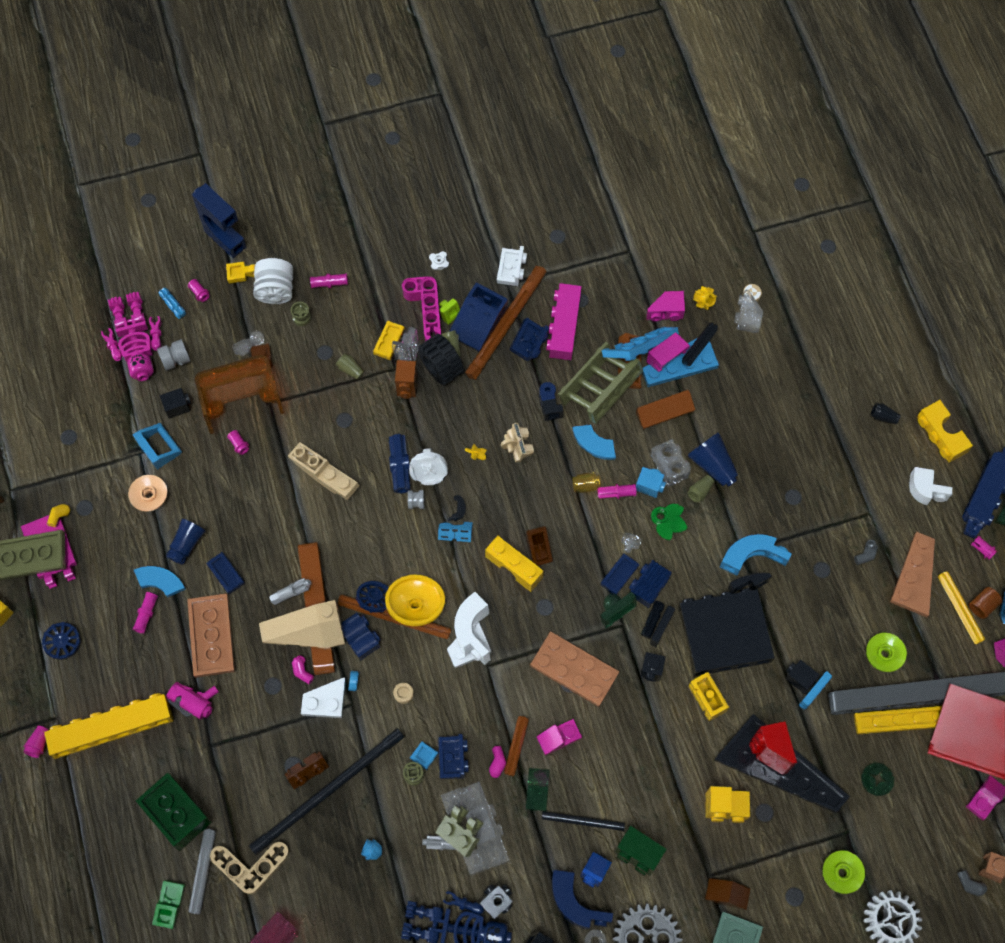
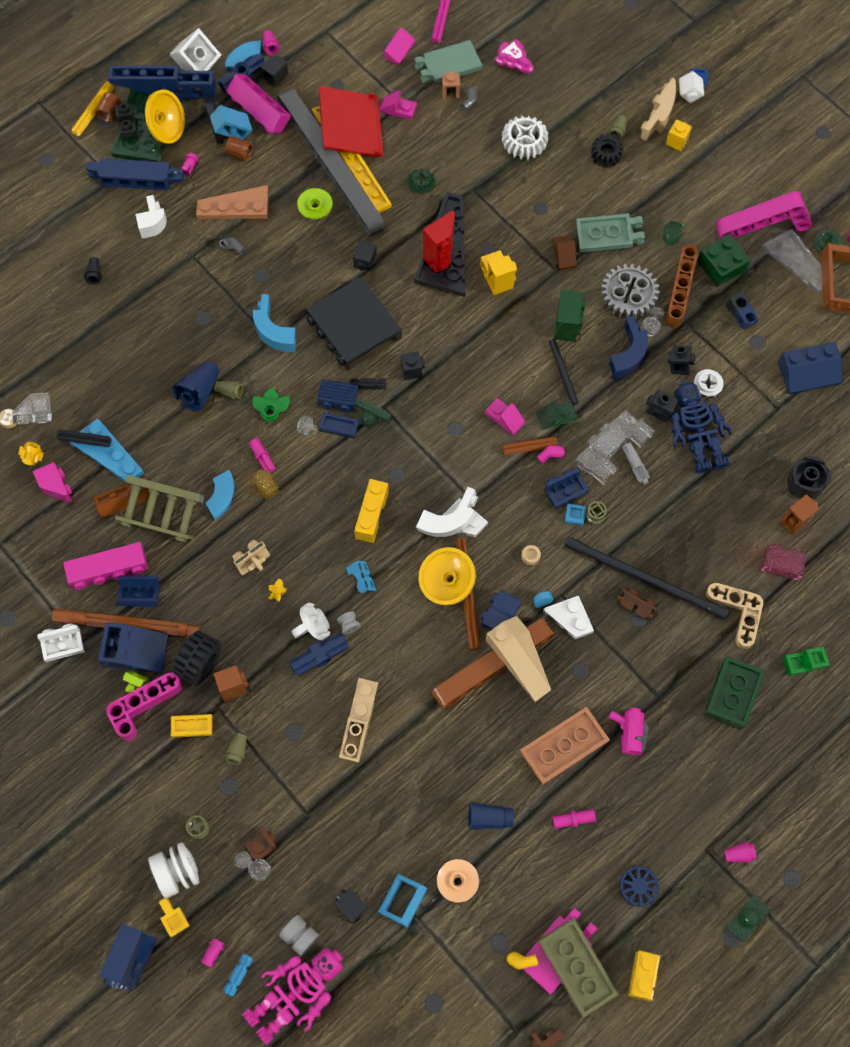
camera: 115 degrees left, 0 degrees up
yellow brick [44,693,174,759] -> none
dark azure tile [134,566,186,598] -> none
light grey axle [189,829,216,914] -> none
clear orange windscreen [195,355,284,434] -> none
dark blue tile [206,552,245,595] -> none
dark pink pin [227,430,249,455] -> none
light grey piece [270,578,311,605] -> none
dark pink arm [292,655,314,684] -> none
dark pink pin [310,273,348,288] -> none
dark blue wheel [356,581,389,613] -> none
dark azure plate [361,839,382,860] -> none
clear bracket [392,327,420,361] -> none
white plate [429,251,449,270] -> none
olive plate [435,805,484,857] -> none
olive cone [441,330,461,356] -> none
black piece [447,495,466,522] -> none
reddish brown slope [526,526,553,566] -> none
nougat plate [530,631,619,707] -> none
leg [539,382,563,421] -> none
blue slope [580,852,612,888] -> none
dark azure wing [602,327,679,361] -> none
dark orange slope [636,390,695,429] -> none
dark azure brick [636,467,666,498] -> none
dark pink hinge [647,332,690,372] -> none
clear brick [650,439,691,487] -> none
black tile [650,606,675,648] -> none
yellow brick [689,672,729,721] -> none
black slope [728,573,772,594] -> none
dark azure tile [799,671,832,710] -> none
lime dish [822,851,865,894] -> none
yellow arch [917,400,973,463] -> none
yellow axle [938,571,985,644] -> none

